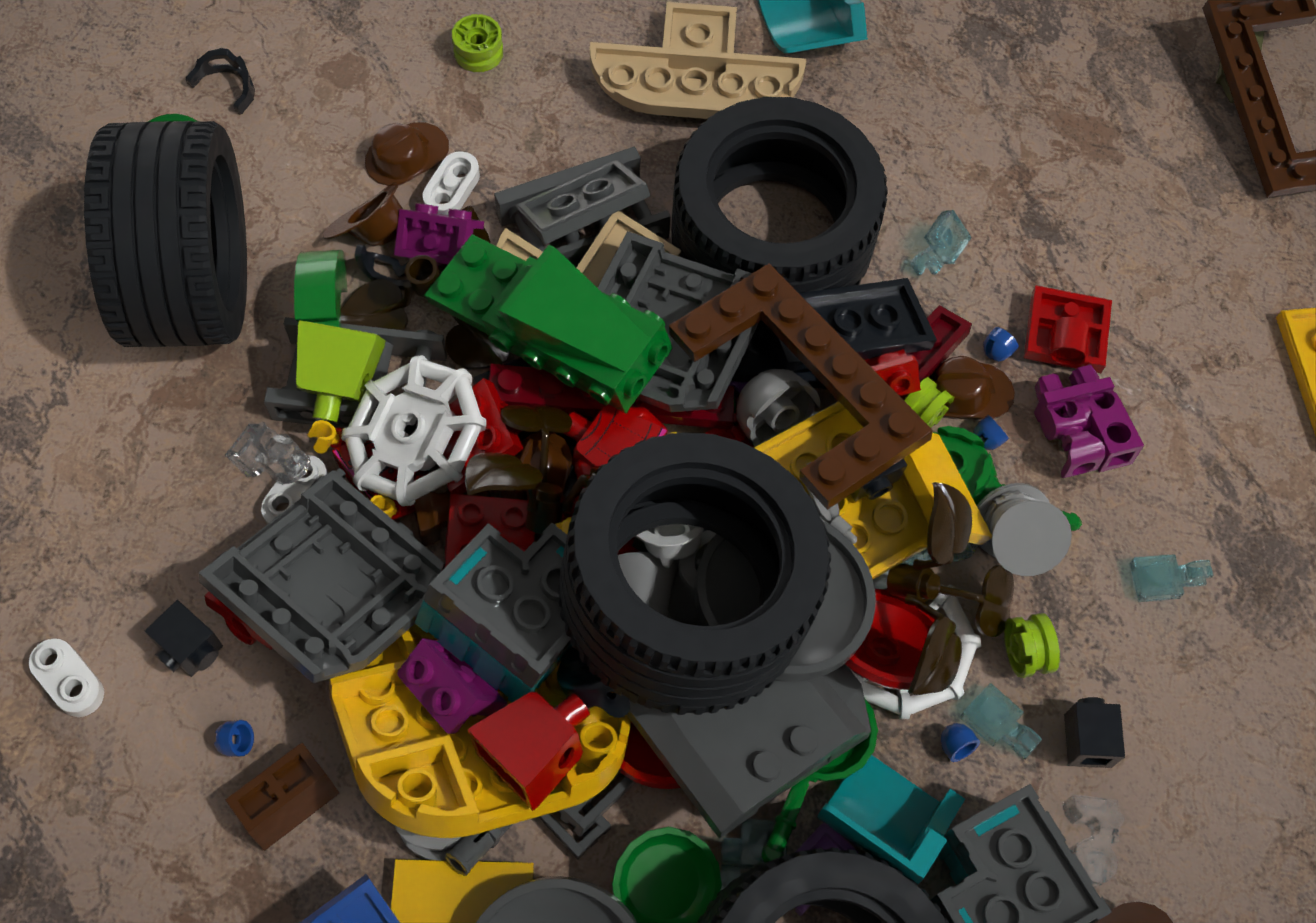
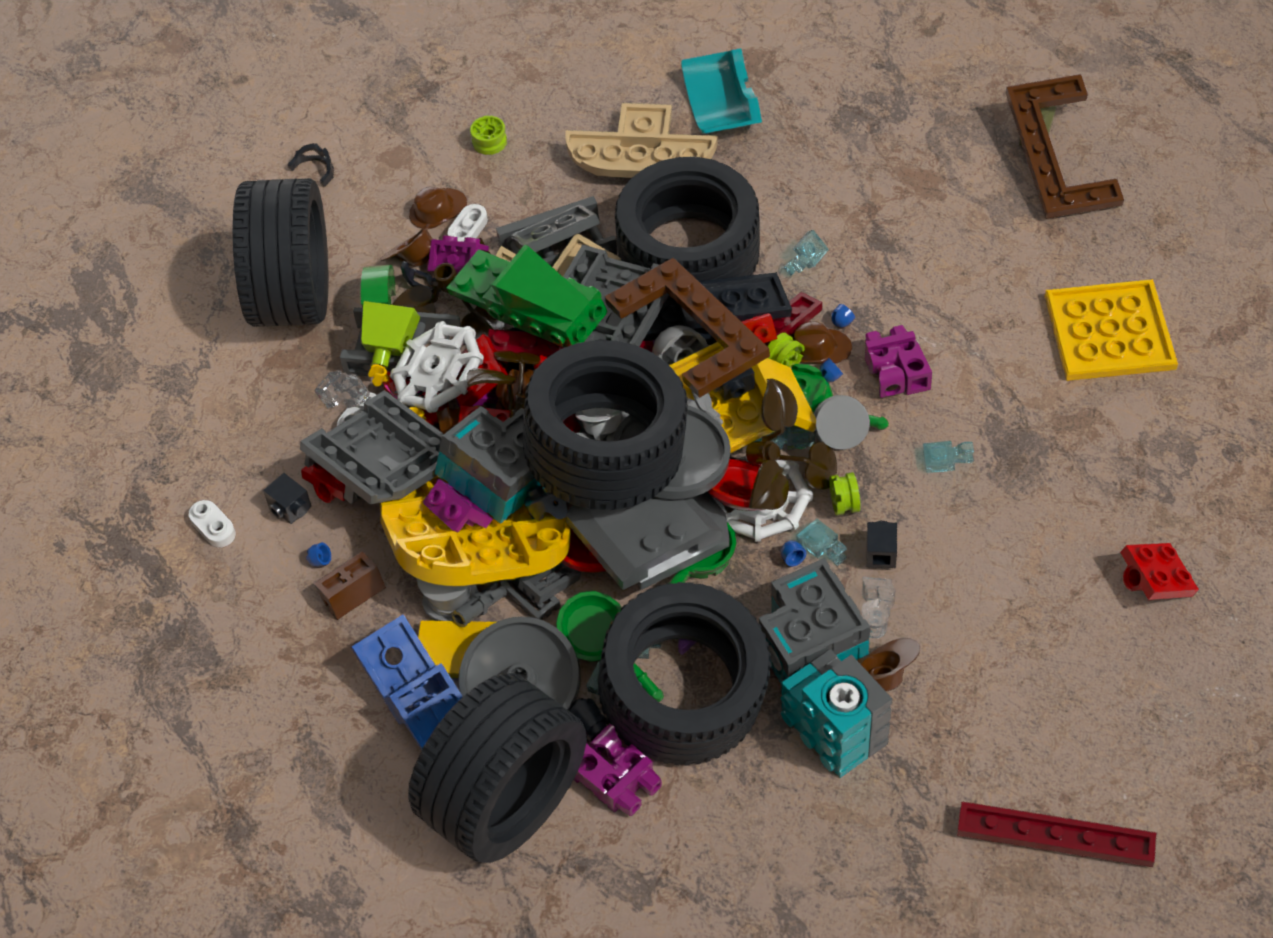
camera: 10 degrees right, 10 degrees down
red torso [468,692,590,811] -> none
teal panel [817,755,965,885] -> none
red plate [1024,285,1112,374] -> none

